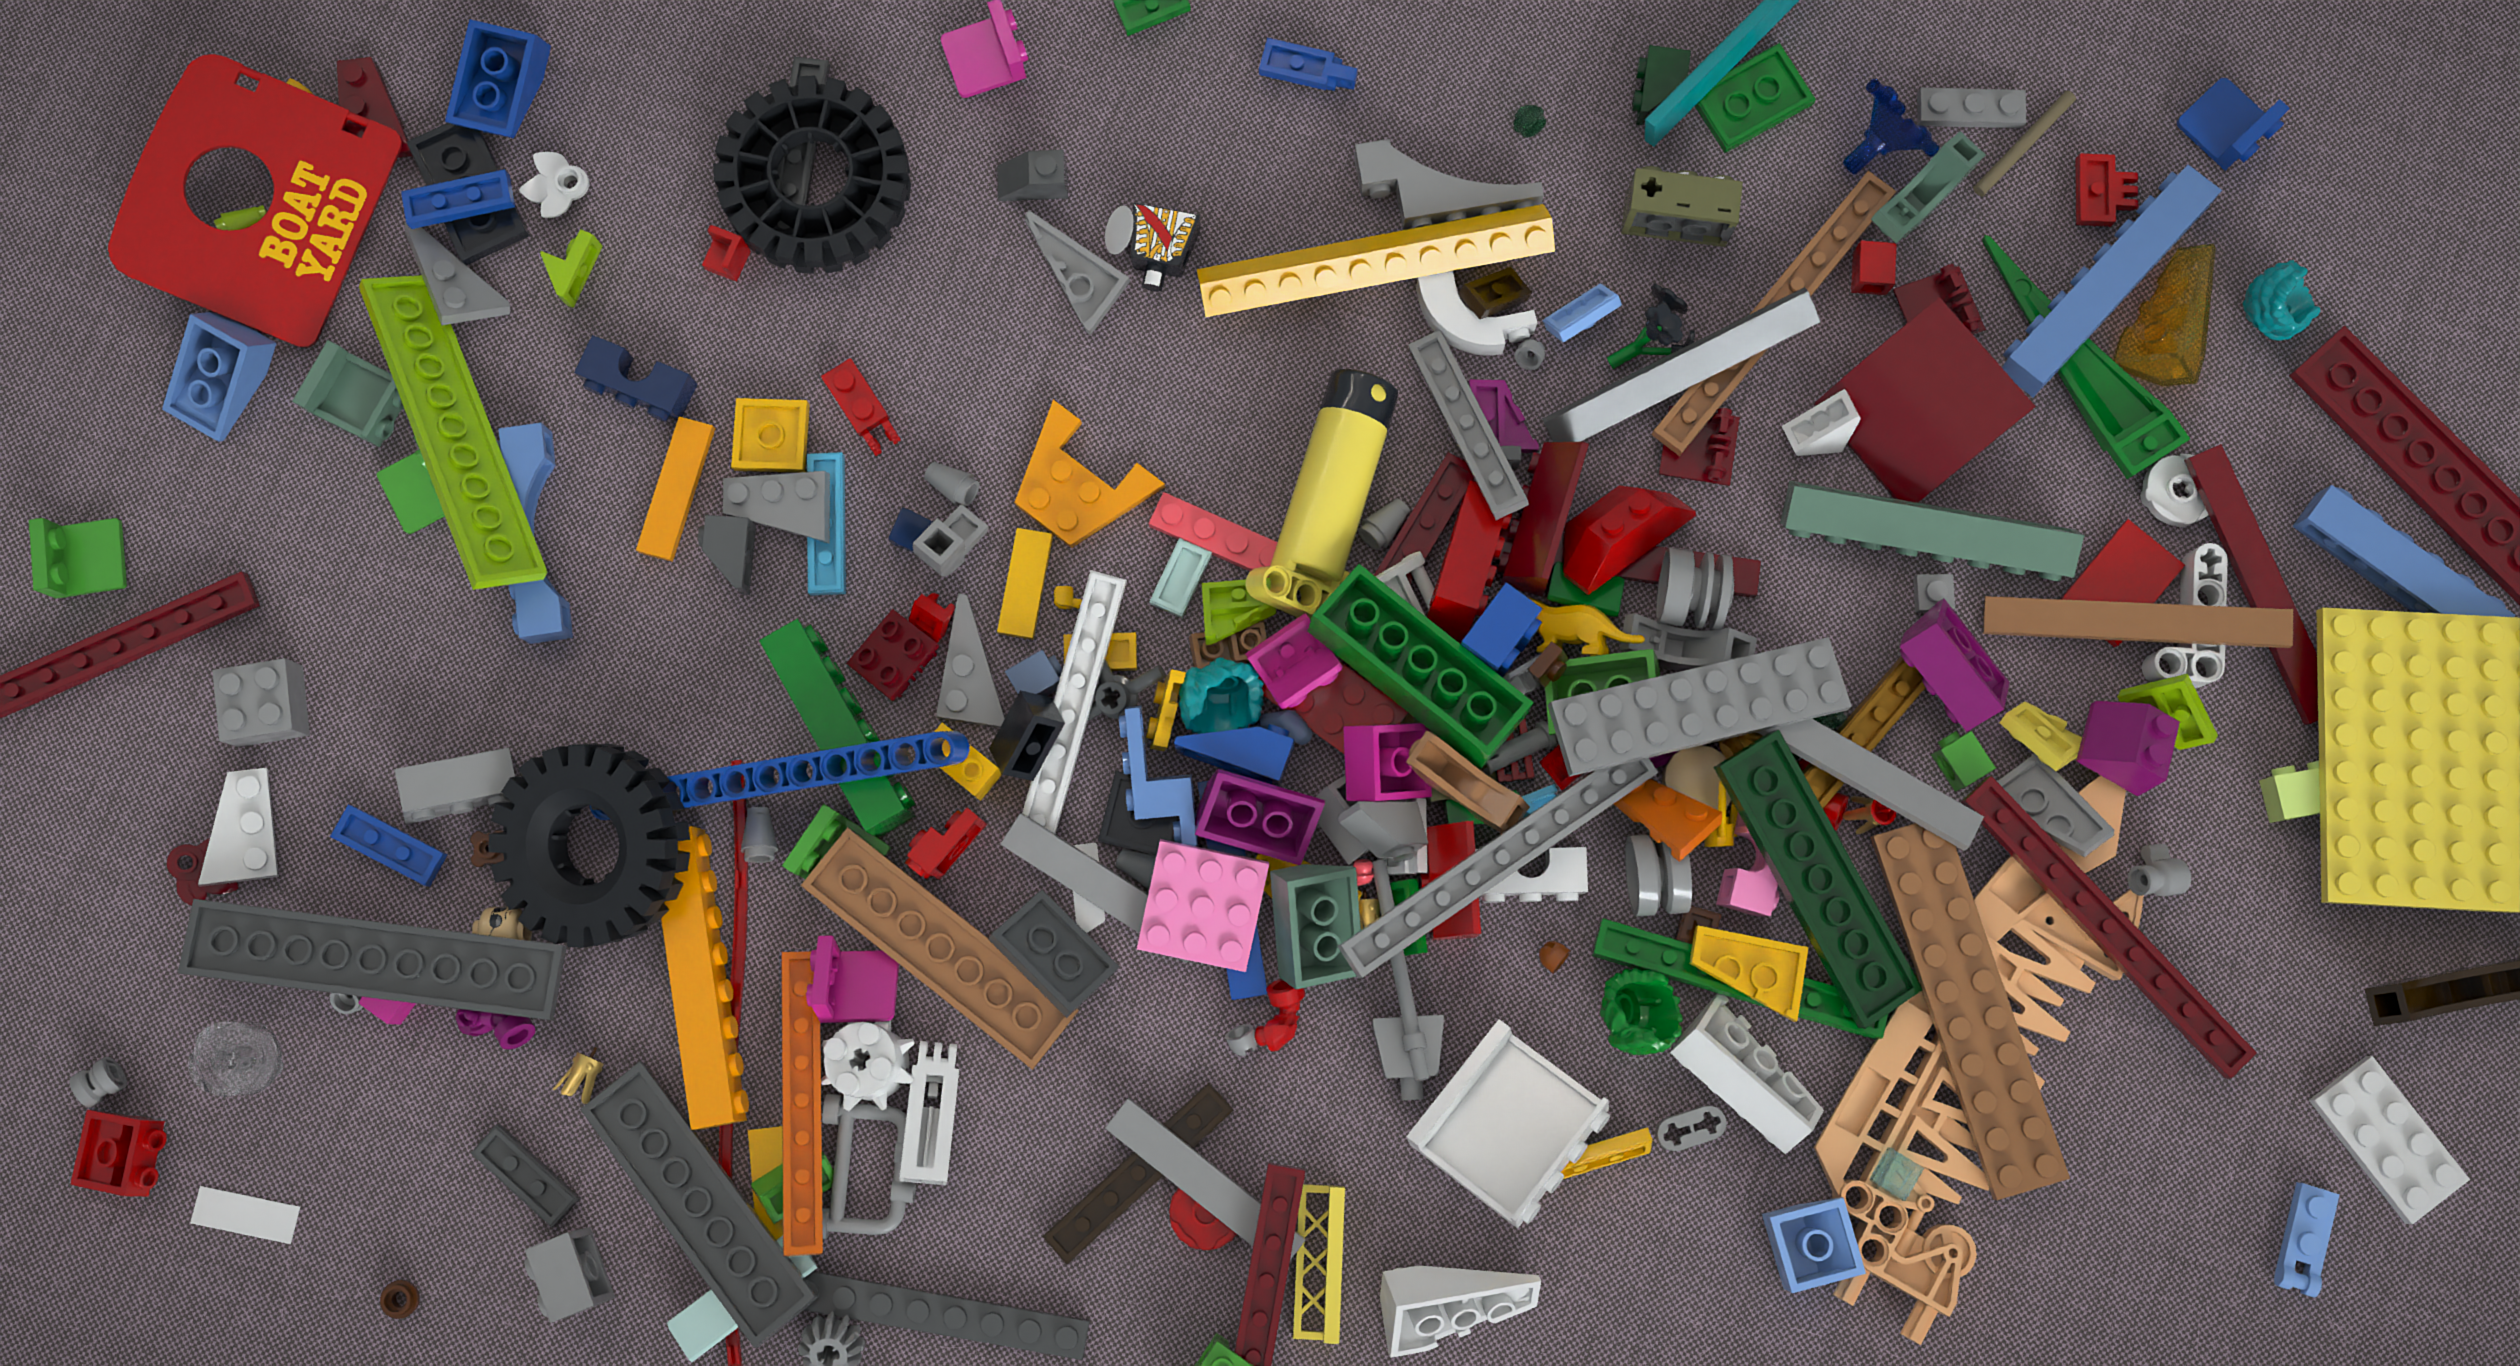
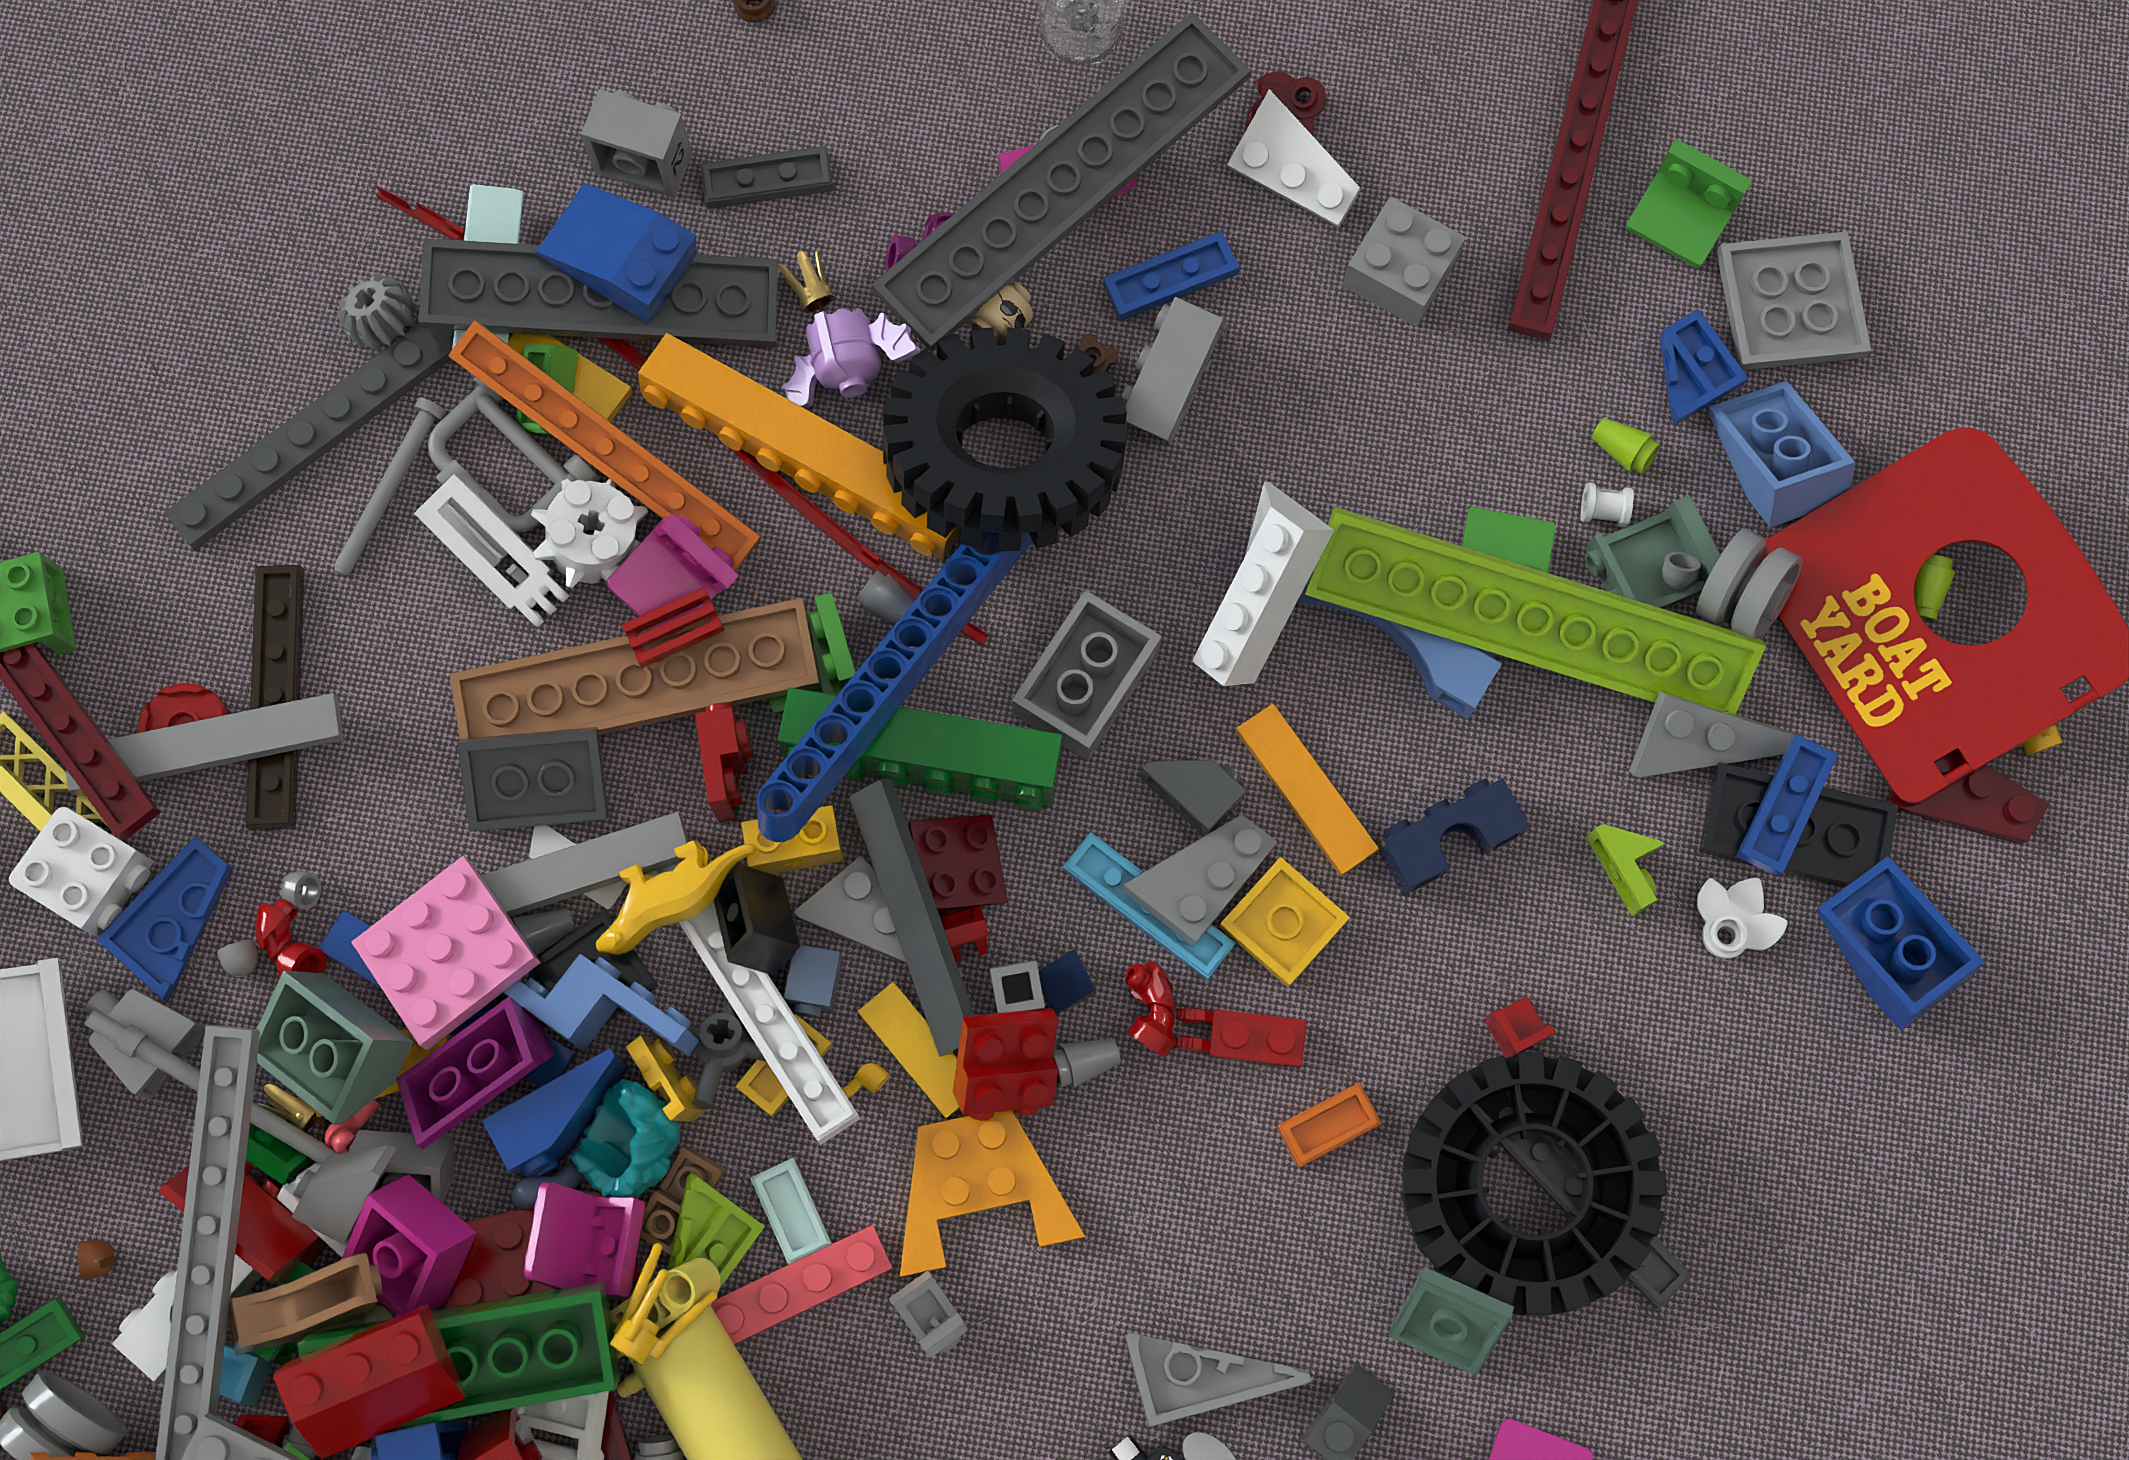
camera: 125 degrees right, 5 degrees down
none -> white bracket [9,807,154,937]
none -> blue wing [96,836,233,1002]
none -> light grey hinge [217,940,258,977]
none -> red slope [273,1304,466,1459]
none -> light grey bar [334,397,447,576]
none -> blue slope [536,183,697,324]
none -> yellow animal [596,840,756,955]
none -> yellow plant [609,1243,718,1365]
none -> red tile [621,587,725,668]
none -> lavender helmet [782,308,921,409]
none -> dark grey tile [849,778,974,1057]
none -> light grey bracket [889,1270,968,1357]
none -> red plate [953,1008,1058,1121]
none -> light grey brick [1012,590,1162,761]
none -> red arm [1125,961,1177,1058]
none -> white wedge [1192,482,1334,686]
none -> orange tile [1276,1082,1382,1168]
none -> sand green plate [1388,1267,1514,1376]
none -> white bush [1580,482,1634,528]
none -> lime cone [1591,417,1661,475]
none -> blue wing [1659,309,1748,425]
none -> light grey hinge [1662,552,1701,590]
none -> light grey wheel [1696,528,1803,640]
none -> light grey plate [1716,231,1872,370]

